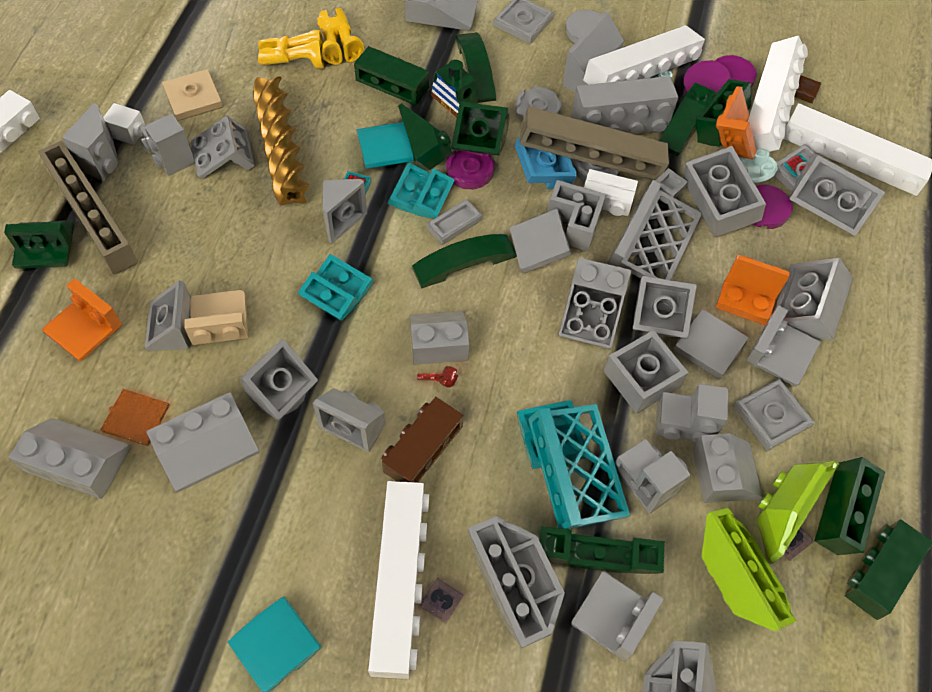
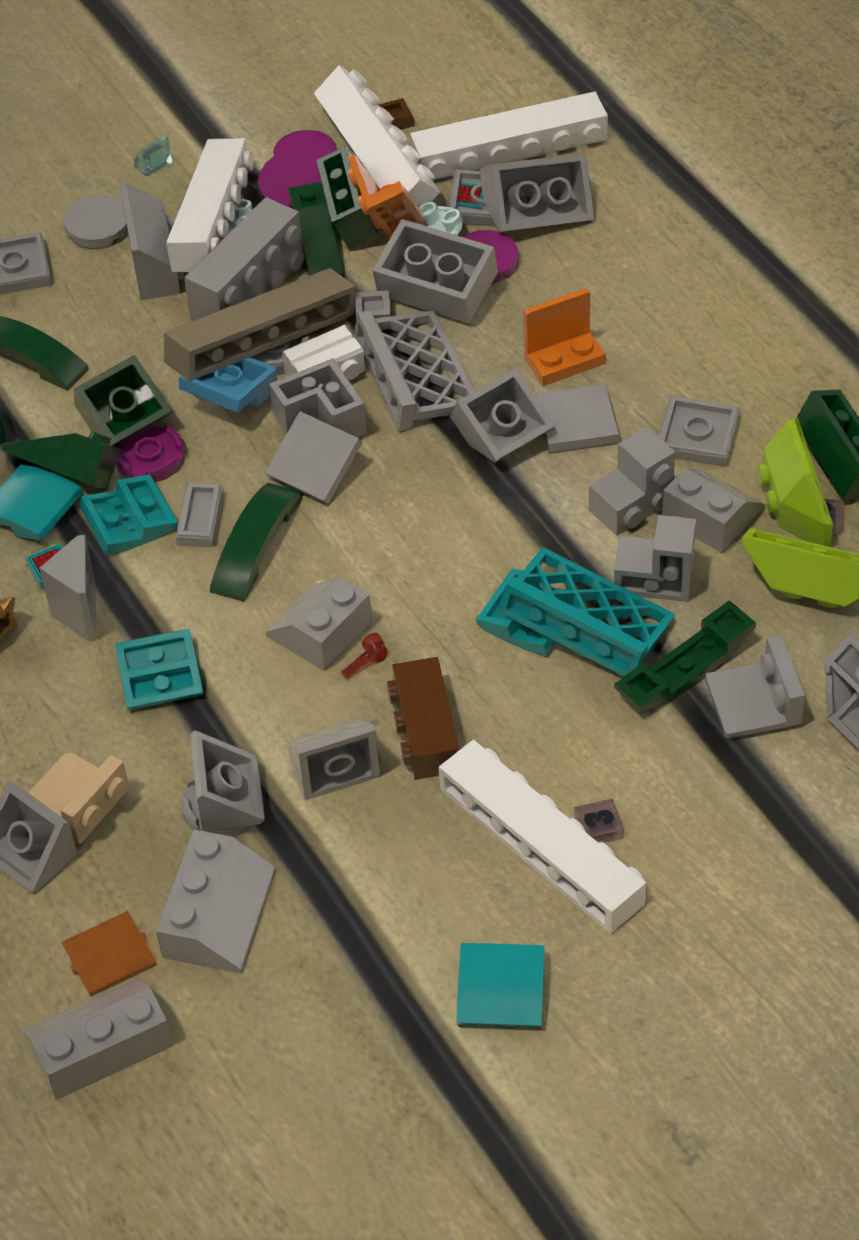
camera: 40 degrees left, 10 degrees down
torso [431,59,478,118] -> none
light grey wedge [468,516,565,649] -> none
light grey tile [515,87,562,121] -> none
light grey slope [559,258,631,349] -> none
light grey brick [603,330,689,414] -> none
light grey bracket [746,305,820,387] -> none
light grey slope [773,257,853,341] -> none
none -> clear light blue slope [133,135,172,177]

